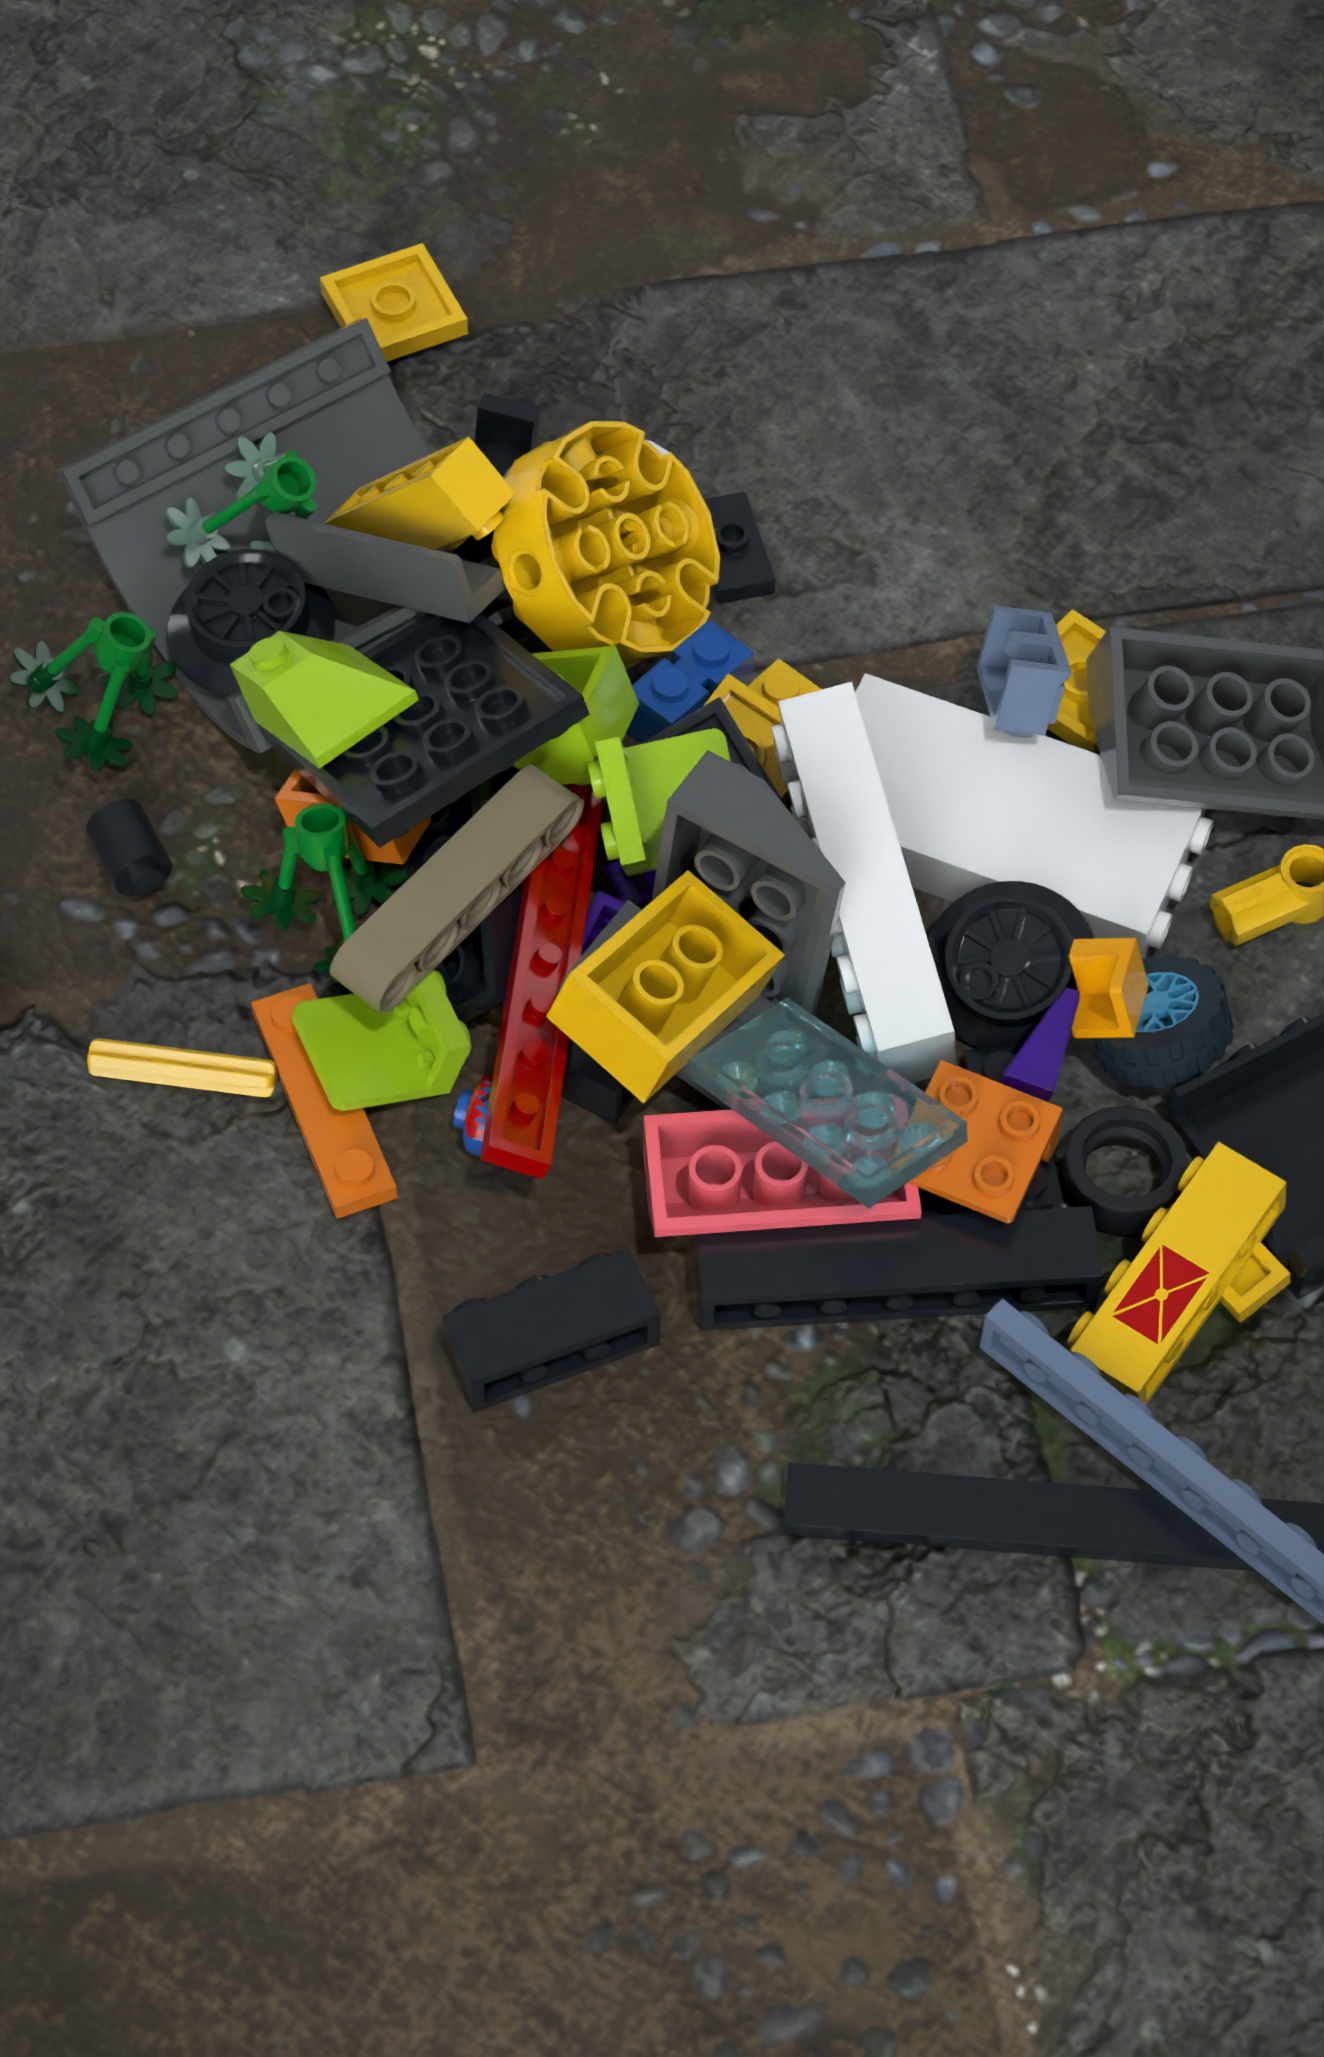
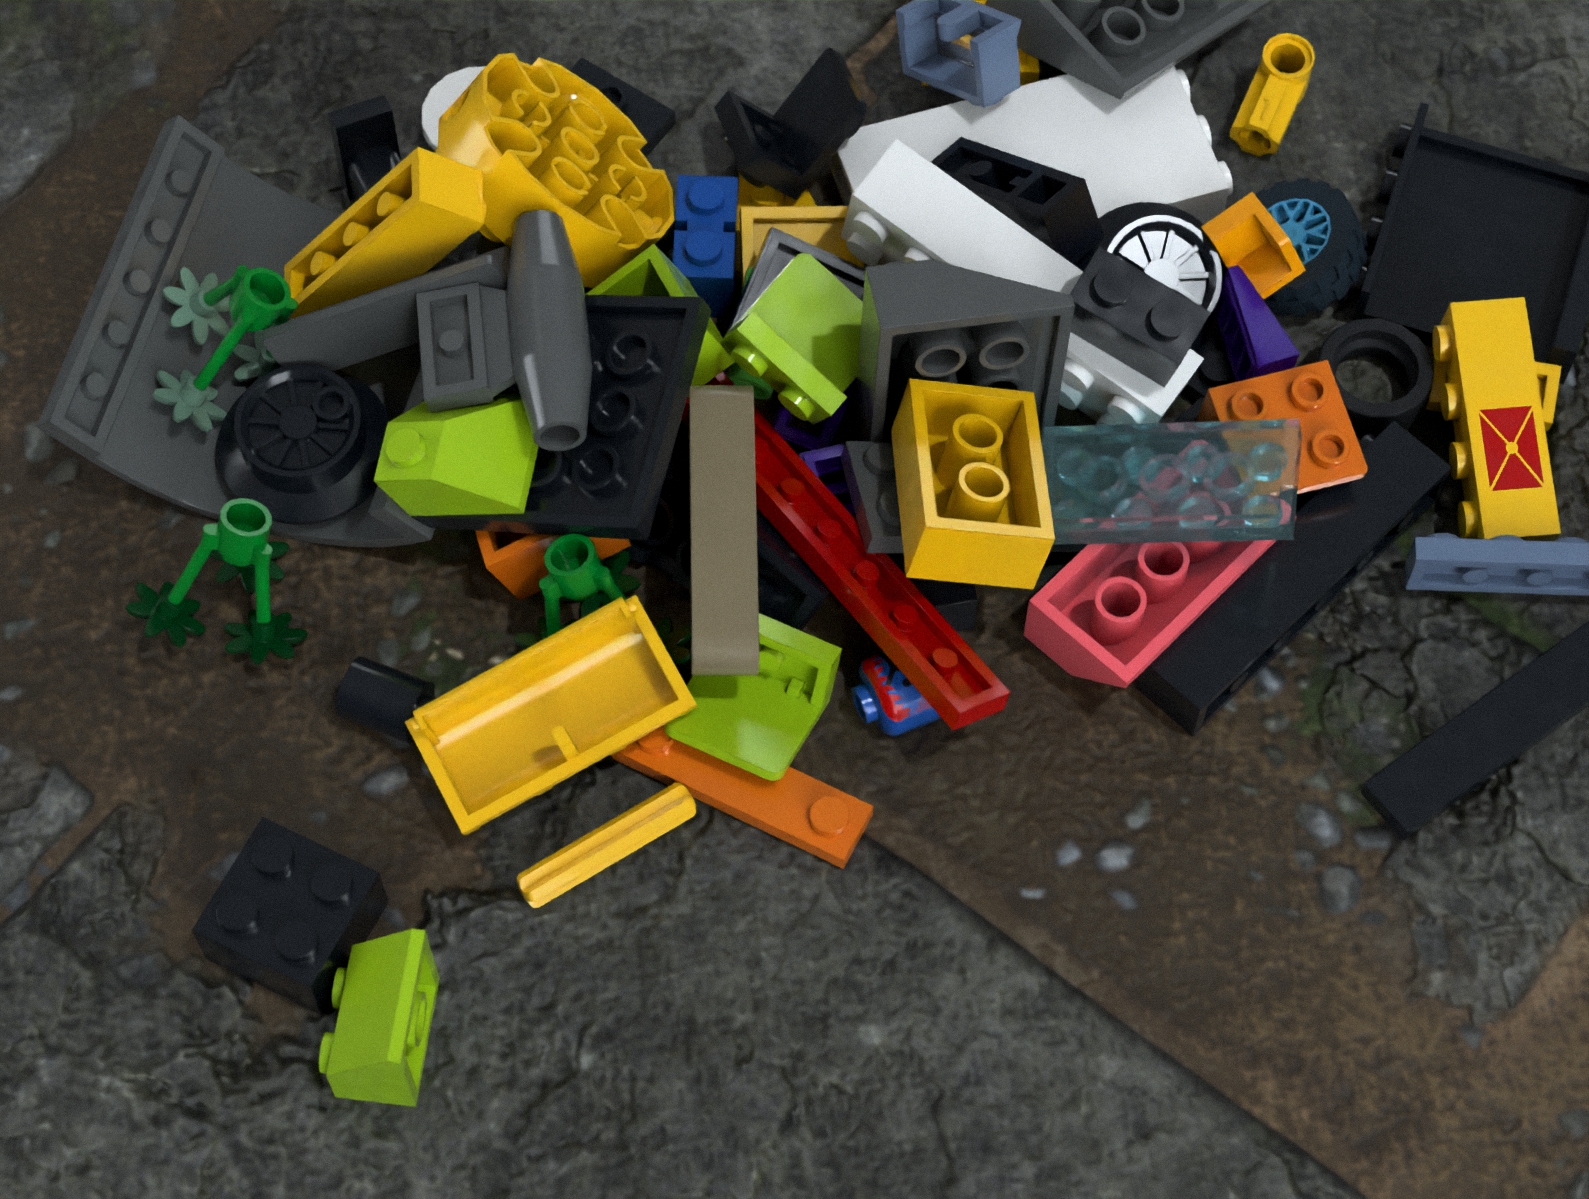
camera: 40 degrees left, 5 degrees up
yellow plate [320,243,468,362] -> none
black brick [442,1248,660,1413] -> none
none -> yellow container [405,595,698,836]
none -> dark grey plate [416,210,593,451]
none -> black bracket [714,48,867,200]
none -> black slope [931,137,1105,265]
none -> black brick [1070,246,1211,388]

